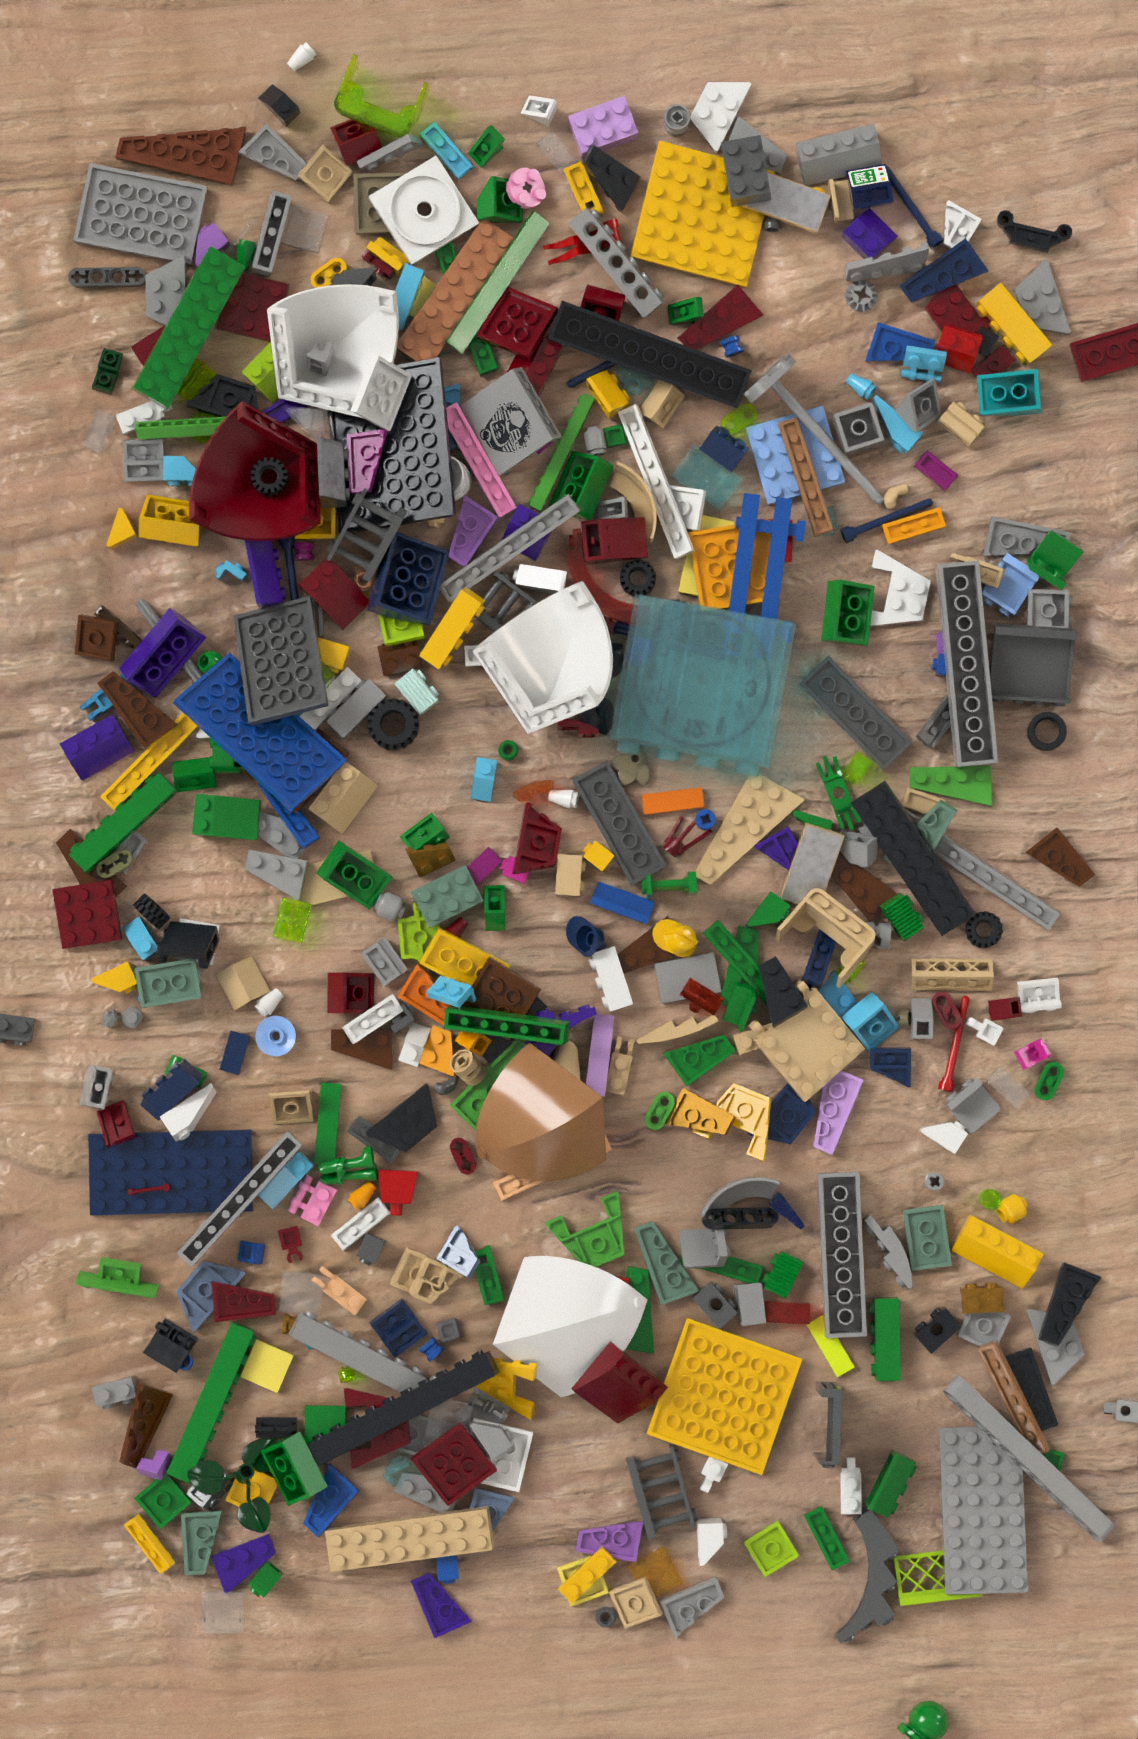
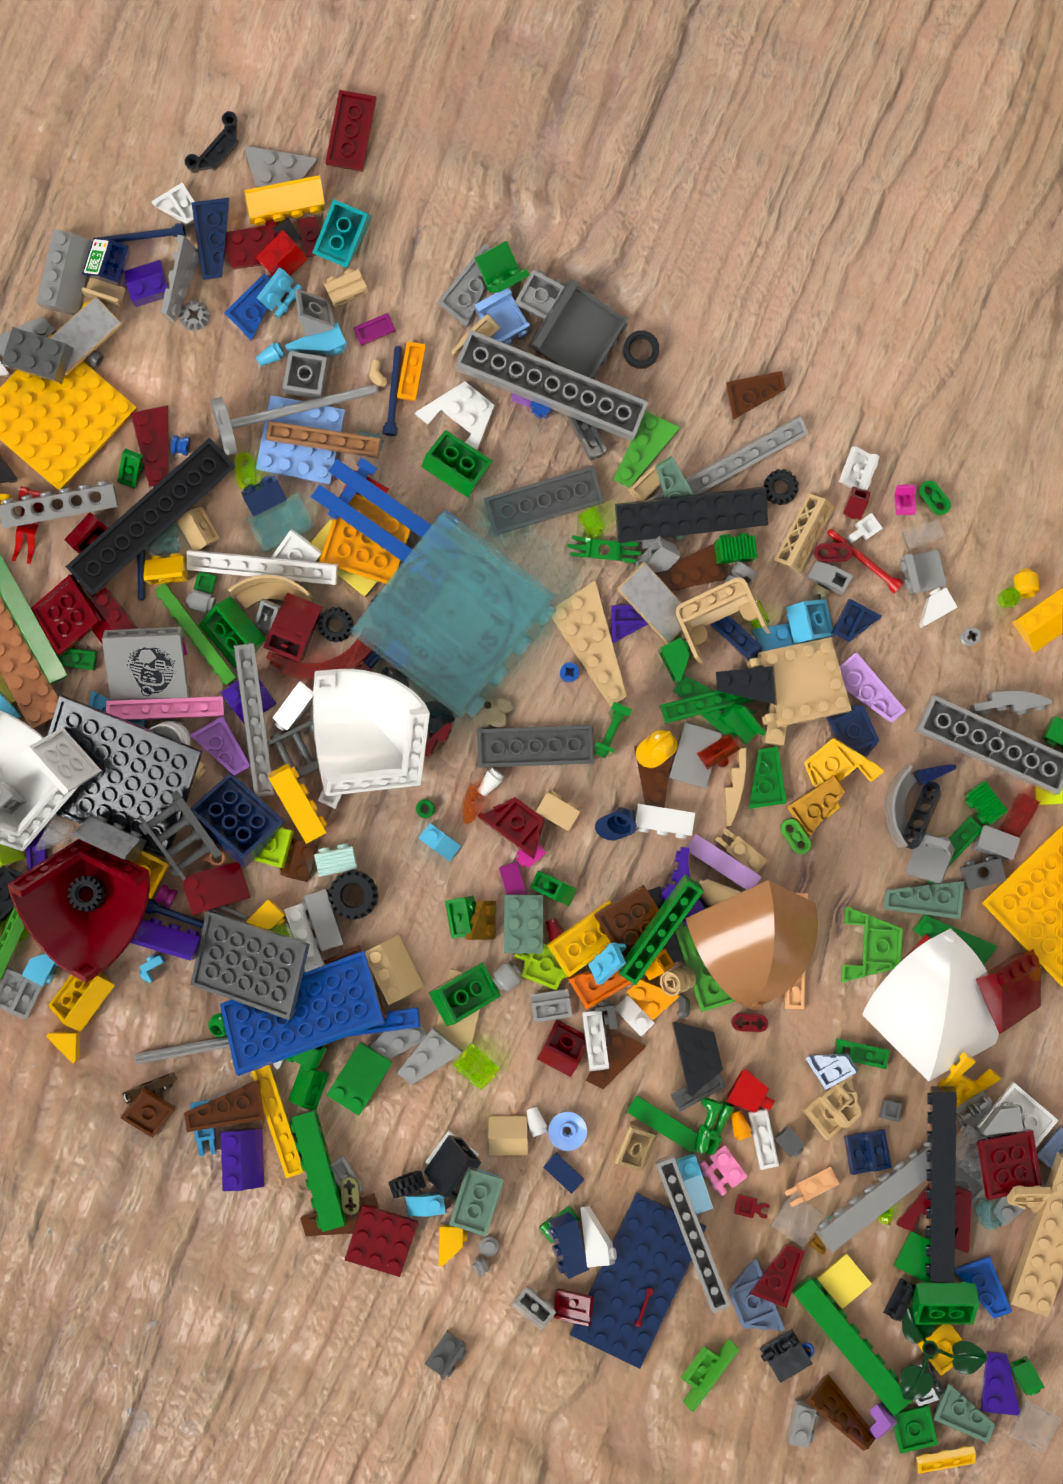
camera: 65 degrees left, 0 degrees up
dark purple slope [119,608,207,698] -> none
blue slope [237,1240,265,1264] -> none
wing [347,429,387,495] -> none
blue wheel [419,1337,444,1362] -> none
yellow brick [582,841,615,872] -> none
blue panel [590,882,655,925] -> none
orange tile [642,787,704,815] -> none
dark red plant [663,816,712,858] -> none
green slope [792,810,833,830] -> none
sand green plate [902,1204,952,1271] -> none
none -> tan wing [1007,1185,1052,1213]

